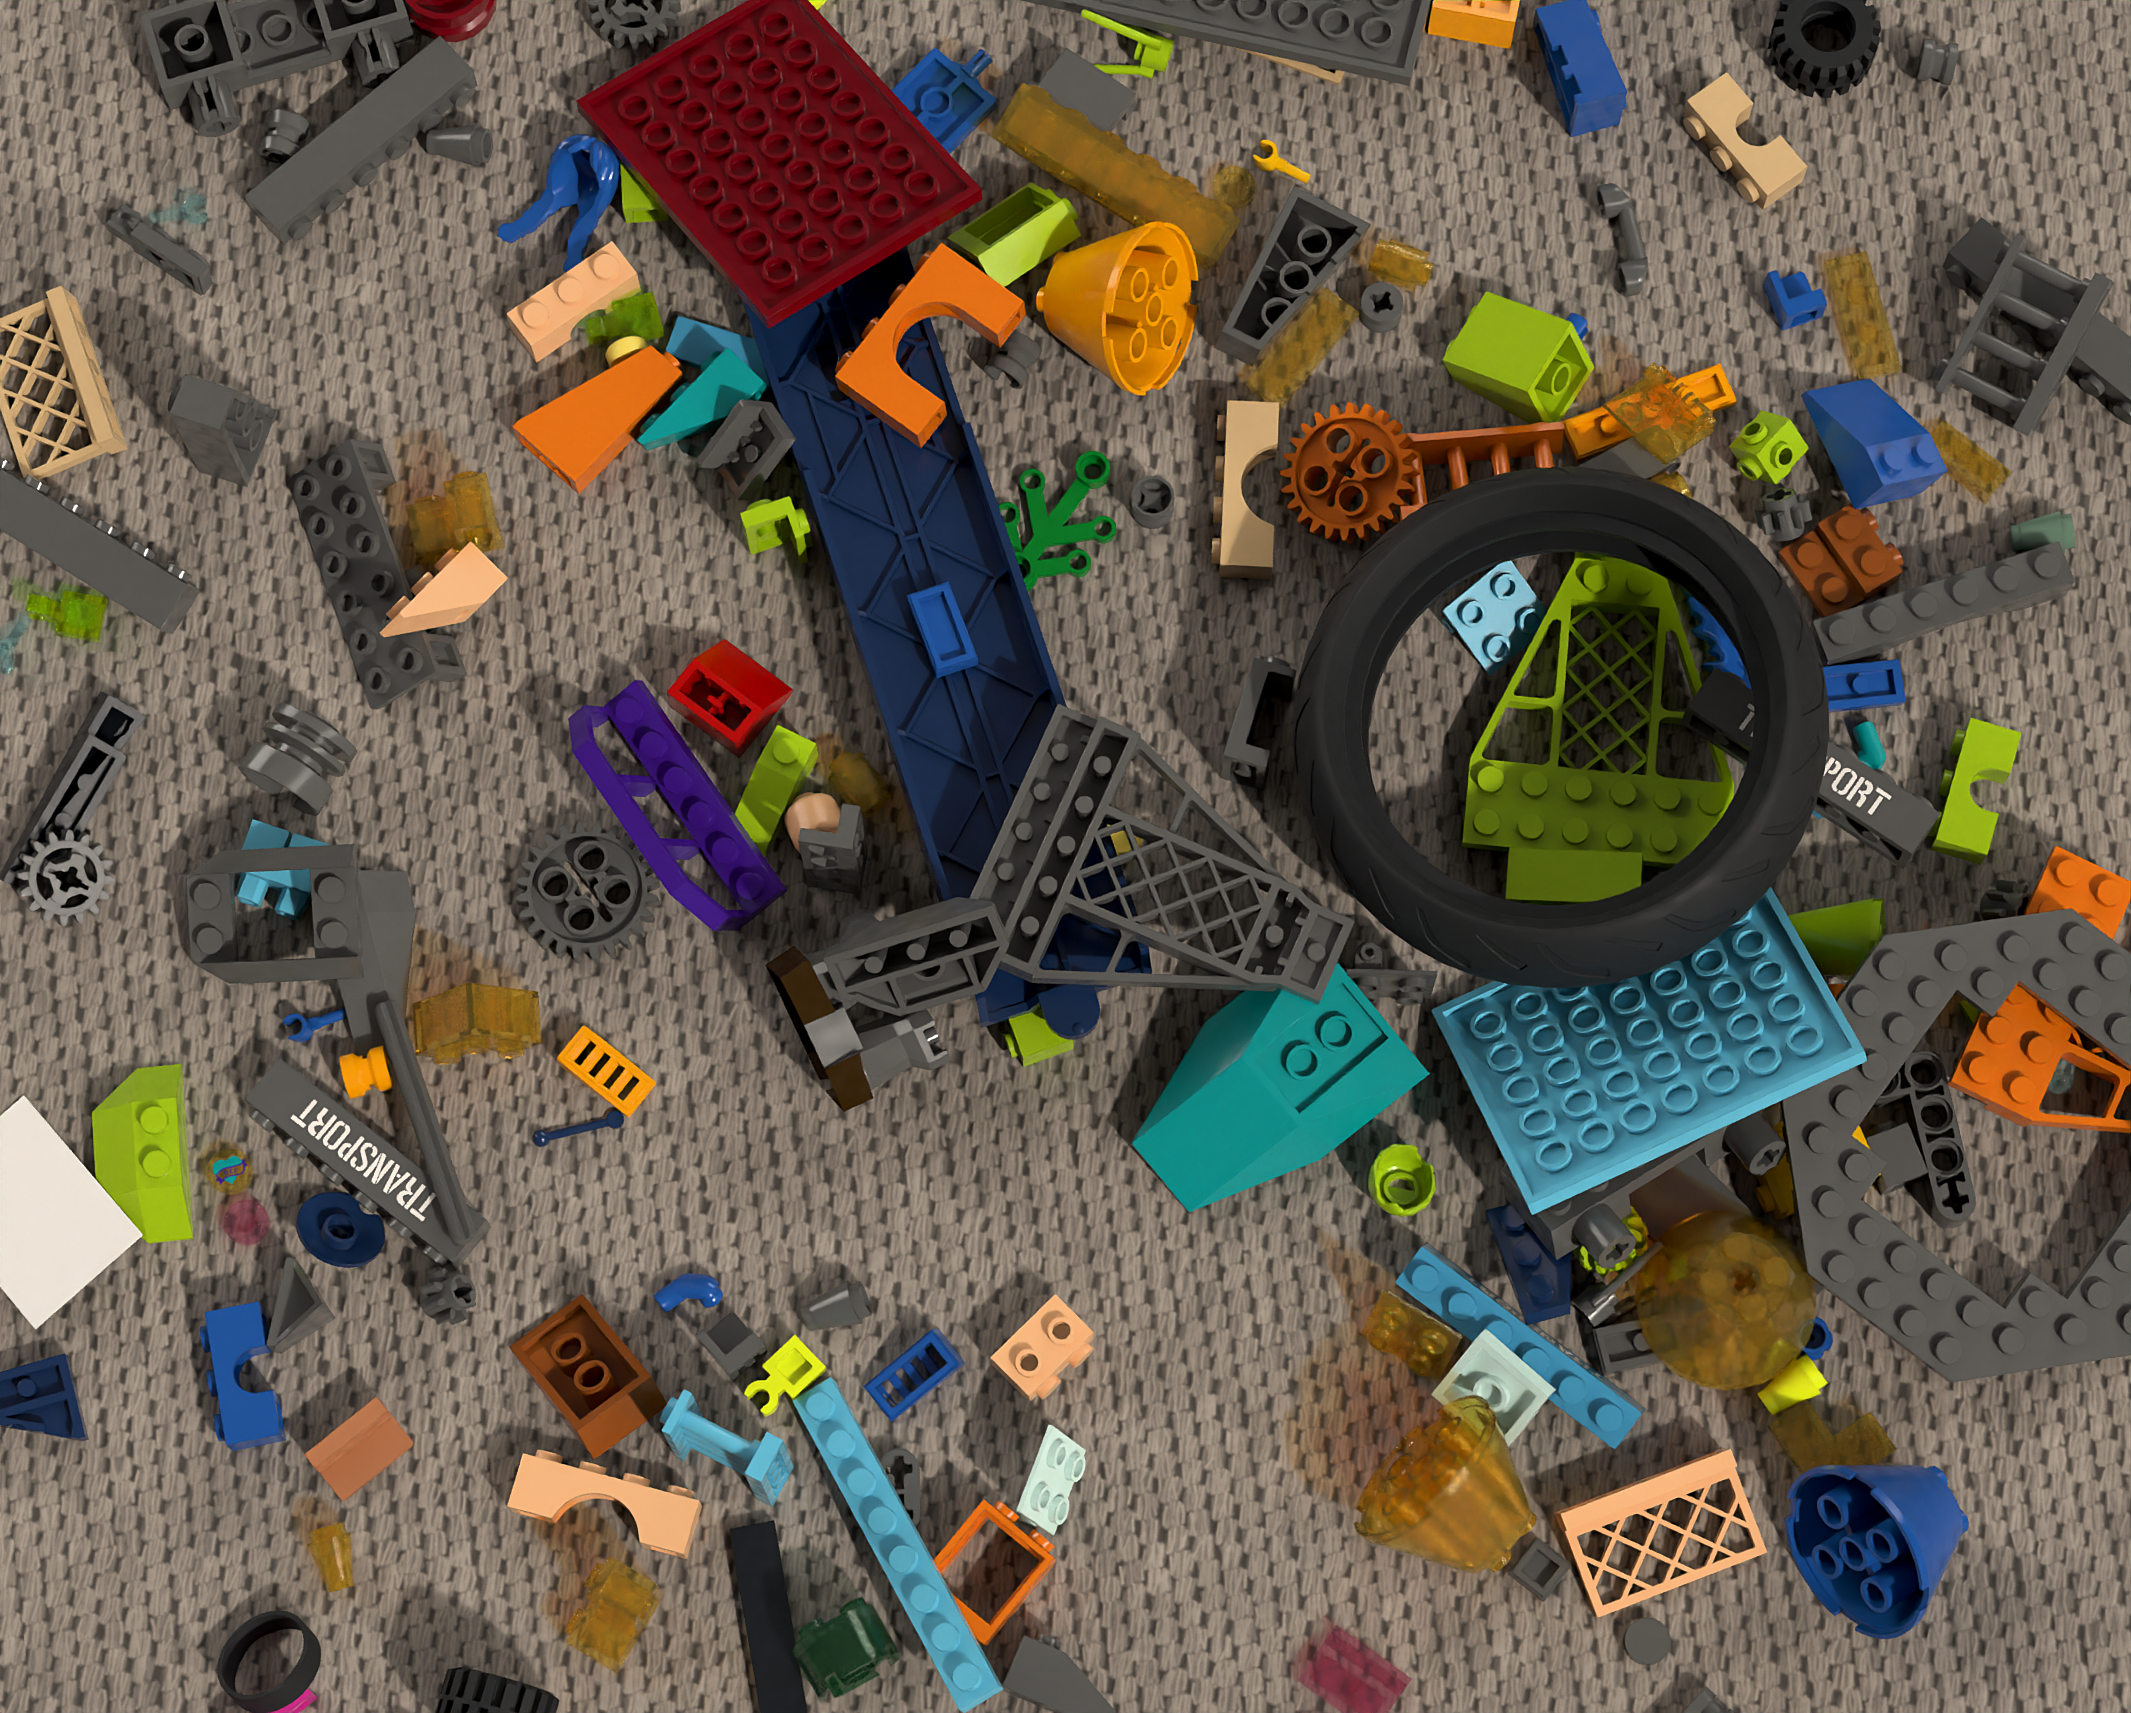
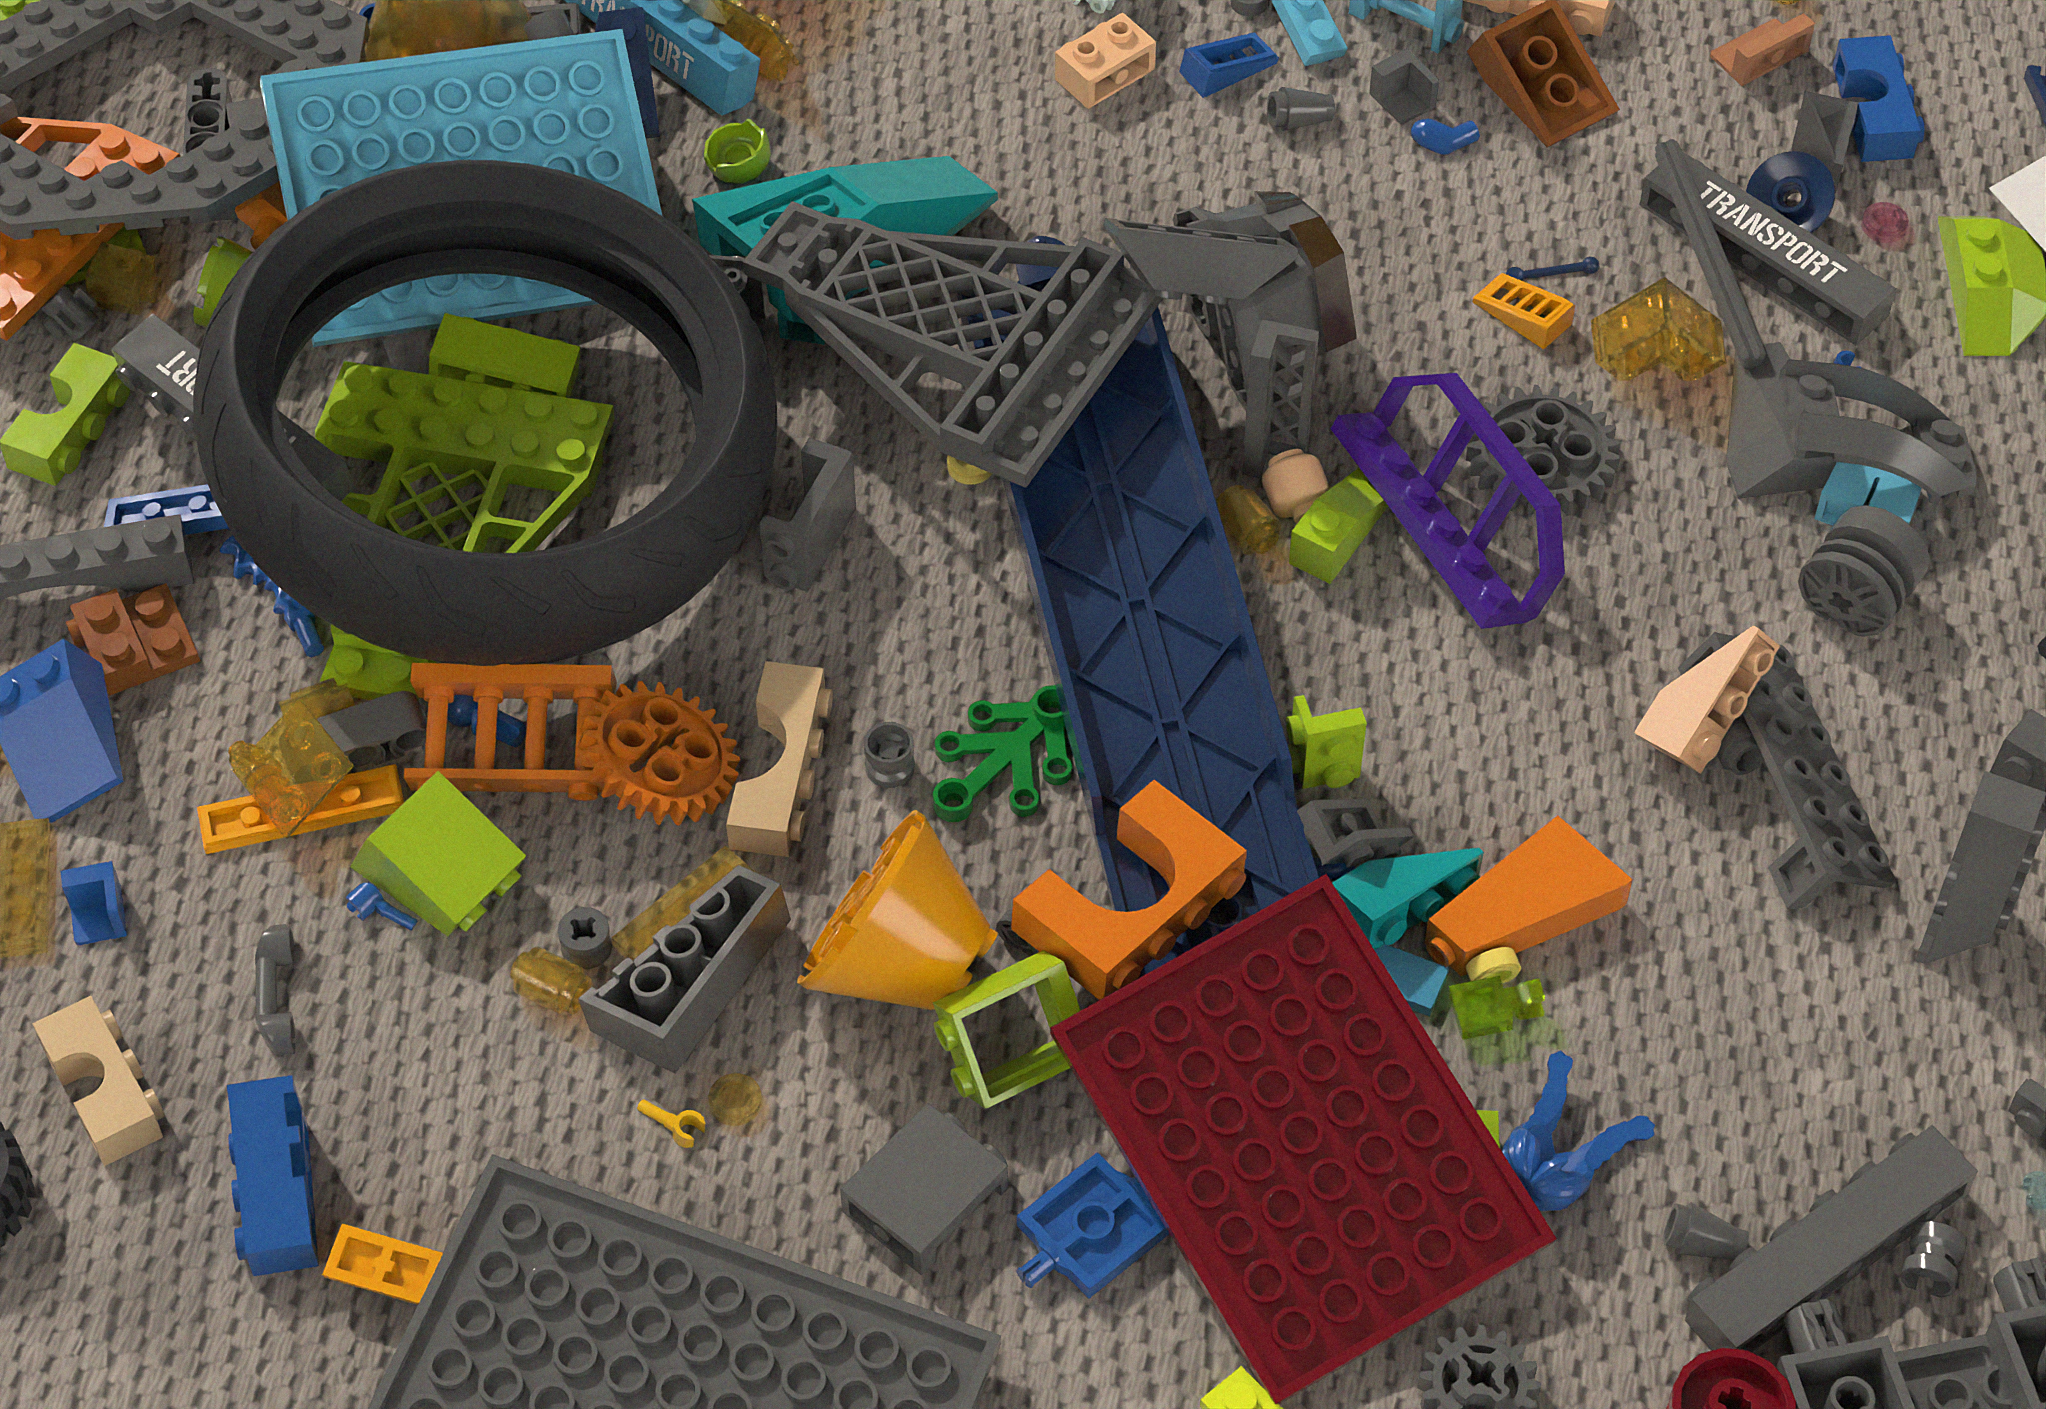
camera: 175 degrees left, 20 degrees down
clear yellow tile [207,1149,254,1195] -> none
light orange wheel [339,1045,394,1099] -> none
clear yellow brick [406,471,506,566] -> none
dark grey gear [420,1268,476,1325] -> none
light nougat arch [507,241,641,363] -> none
red slope [667,639,793,758] -> none
neon yellow plate [744,1335,827,1417] -> none
blue tile [907,581,978,678] -> none
clear yellow brick [989,82,1242,271] -> none
lime plant [1081,9,1174,79] -> none
lime brick [1729,410,1809,485] -> none
dark grey gear [1755,488,1812,541] -> none
teal arm [1852,721,1886,770] -> none

